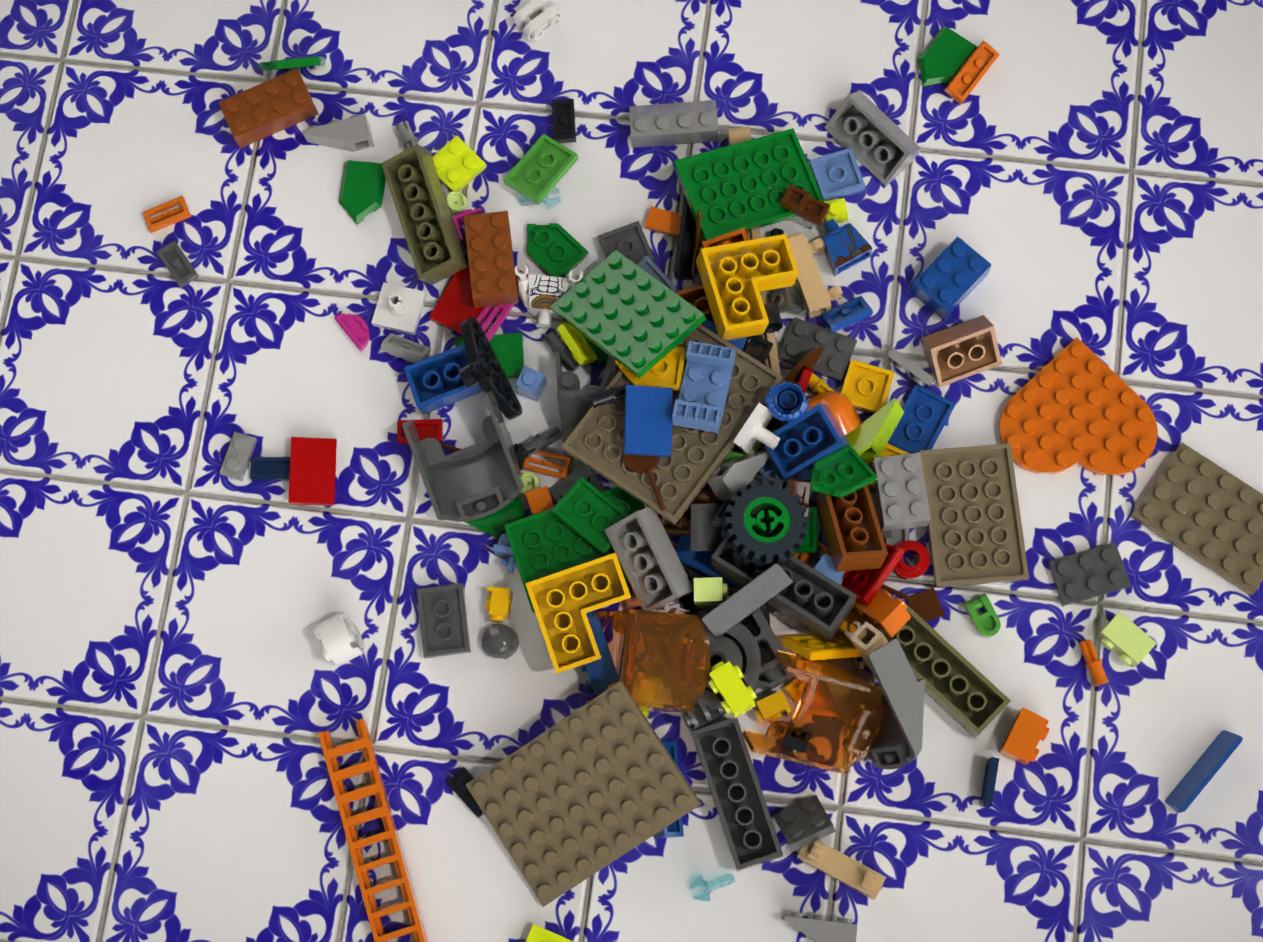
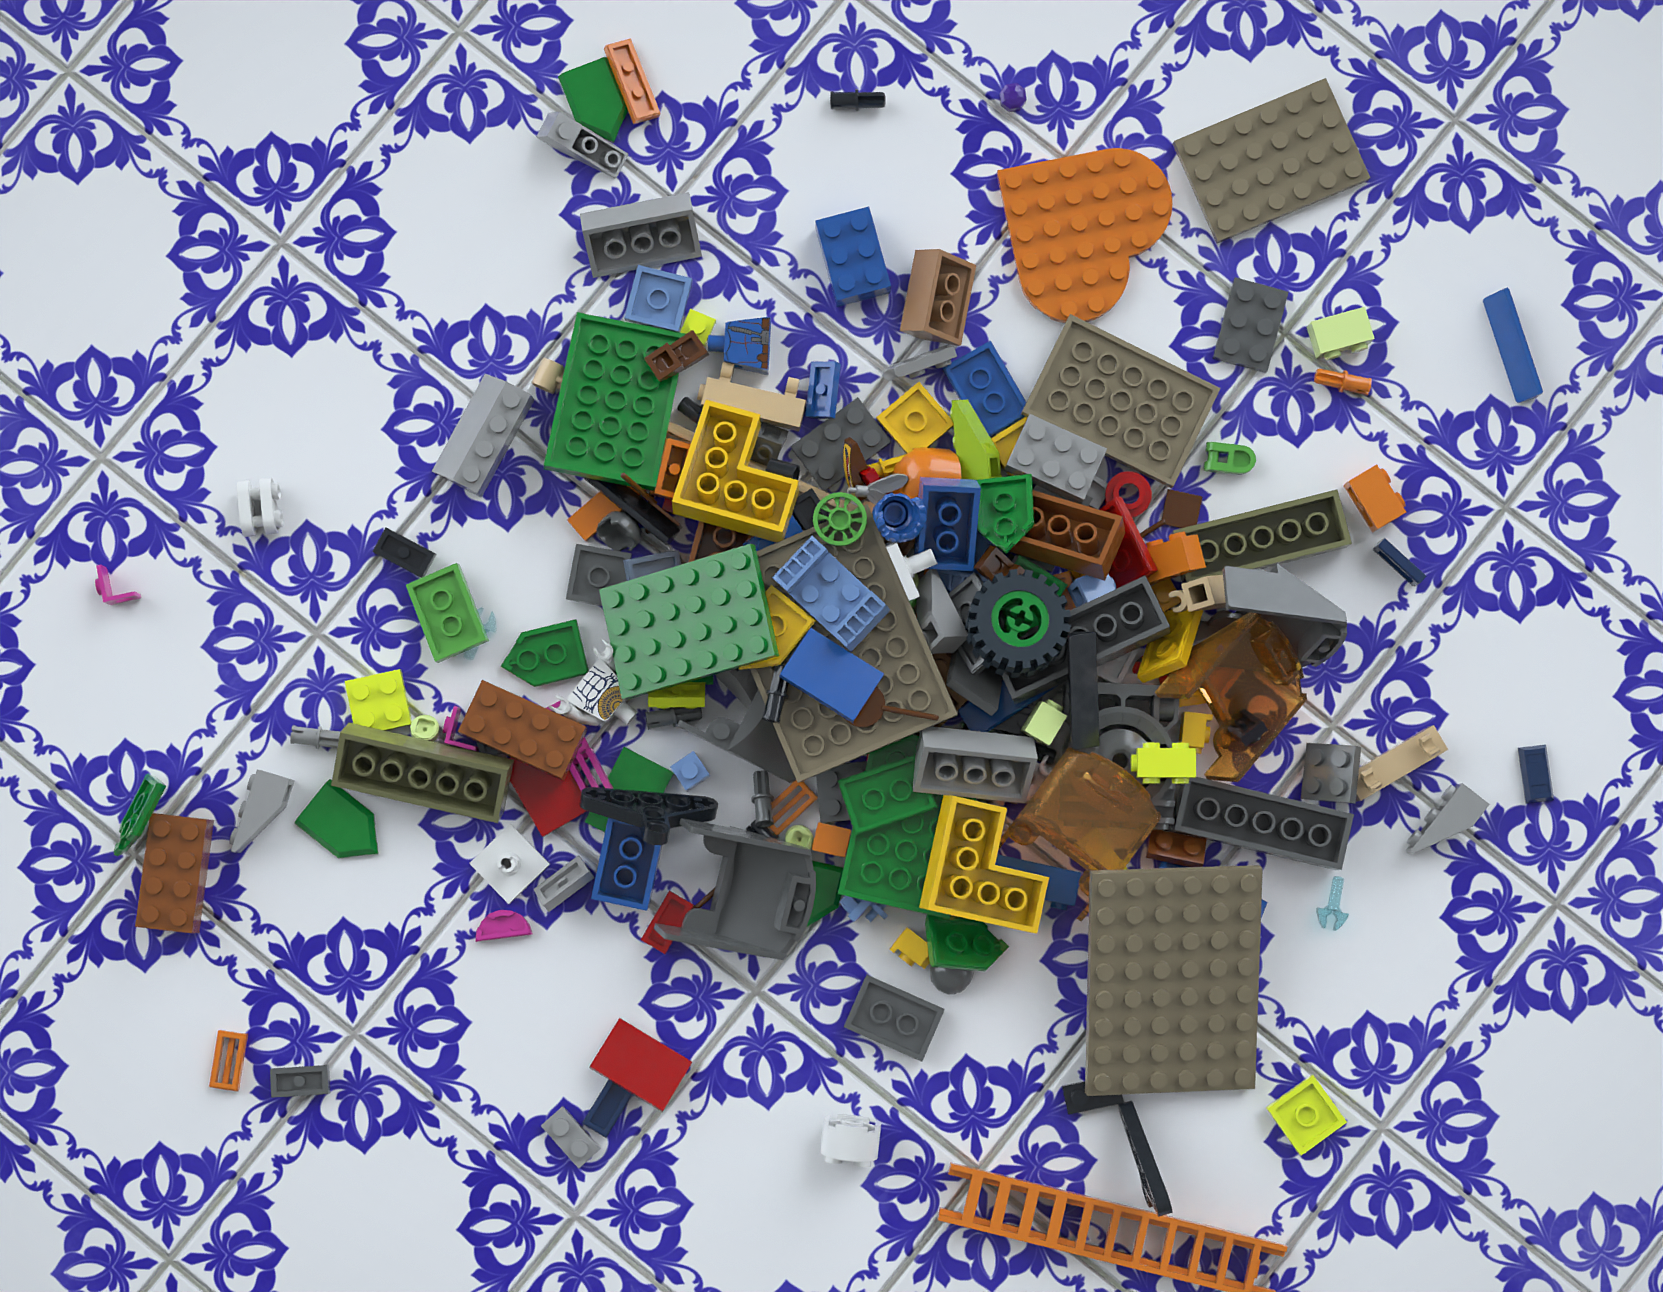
camera: 70 degrees left, 10 degrees up
none -> light grey slope [536,111,629,178]
none -> dark grey hair [596,511,642,552]
none -> bright green wheel [813,492,867,546]
none -> black axle [830,89,886,111]
none -> light grey piece [848,474,908,505]
none -> green tile [925,914,1009,972]
none -> dark purple tile [999,83,1027,112]
none -> black beam [1118,1100,1173,1217]
none -> dark orange plate [1146,830,1207,867]

